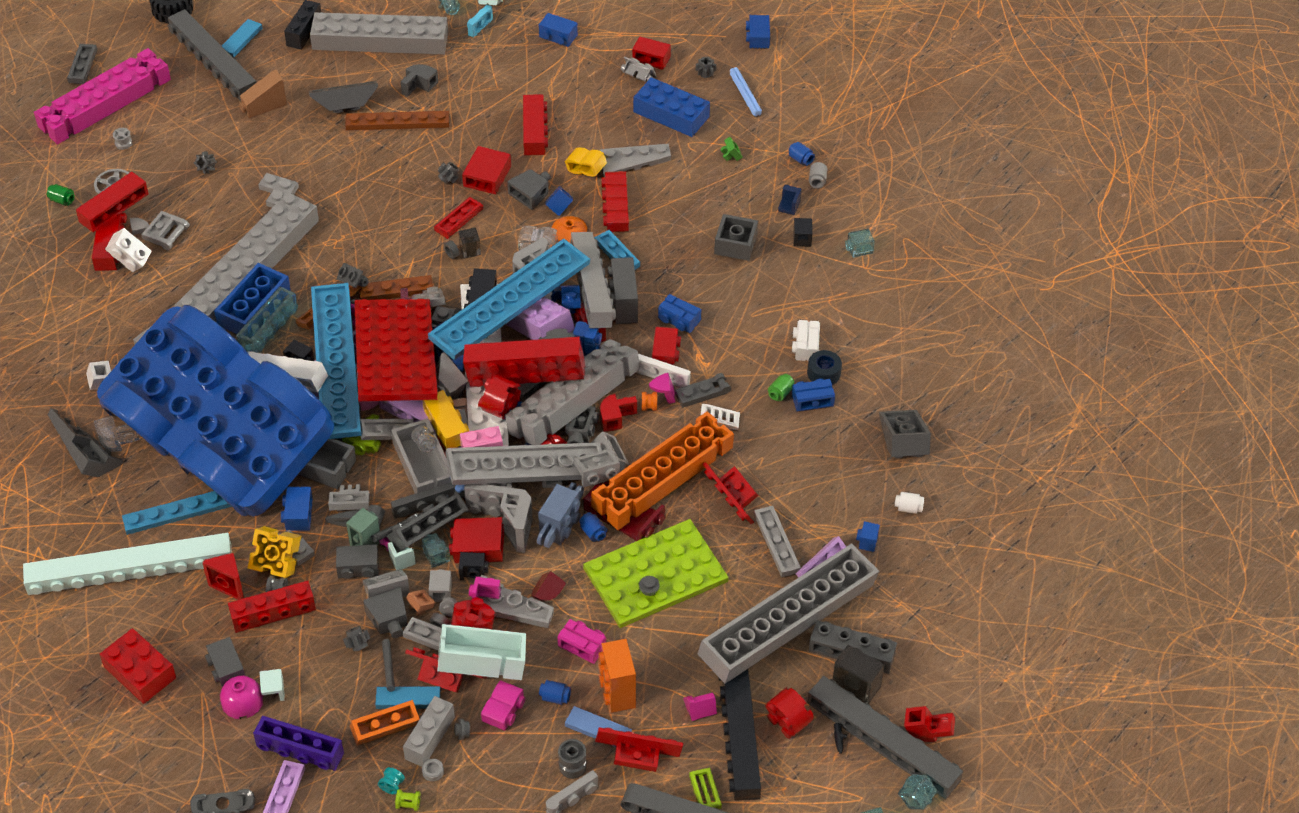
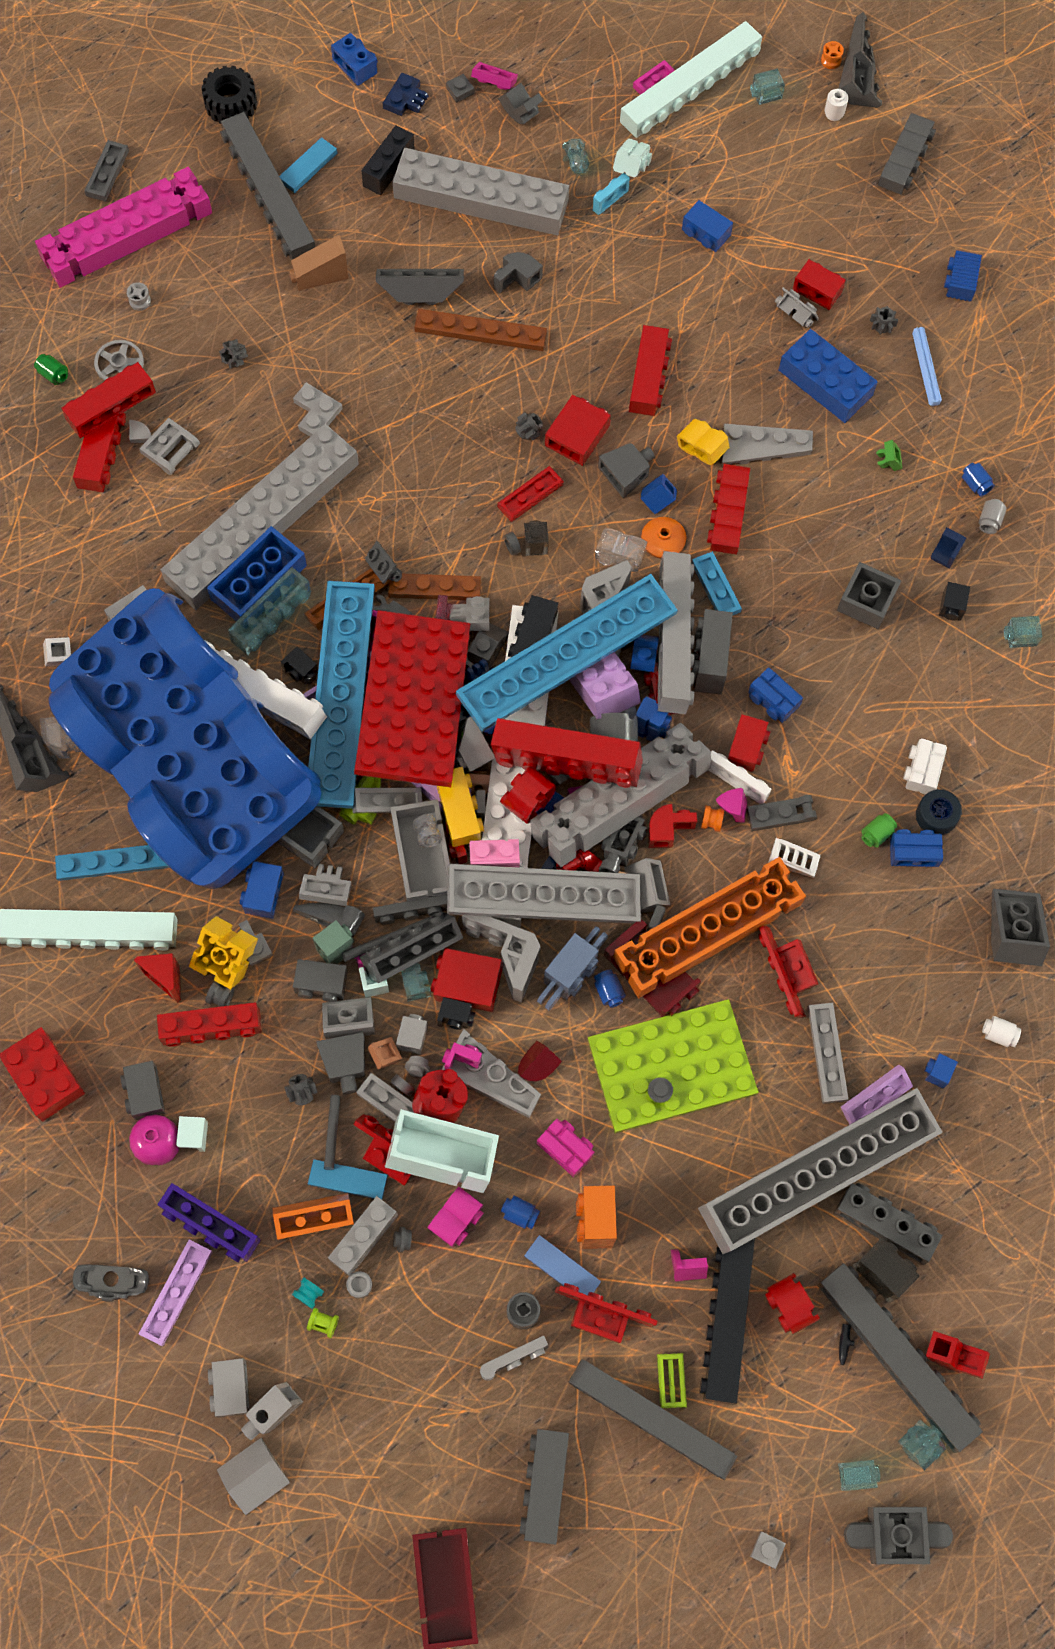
camera: 10 degrees right, 20 degrees up
white brick [105,228,151,272] -> none
light grey bracket [574,449,620,487] -> none

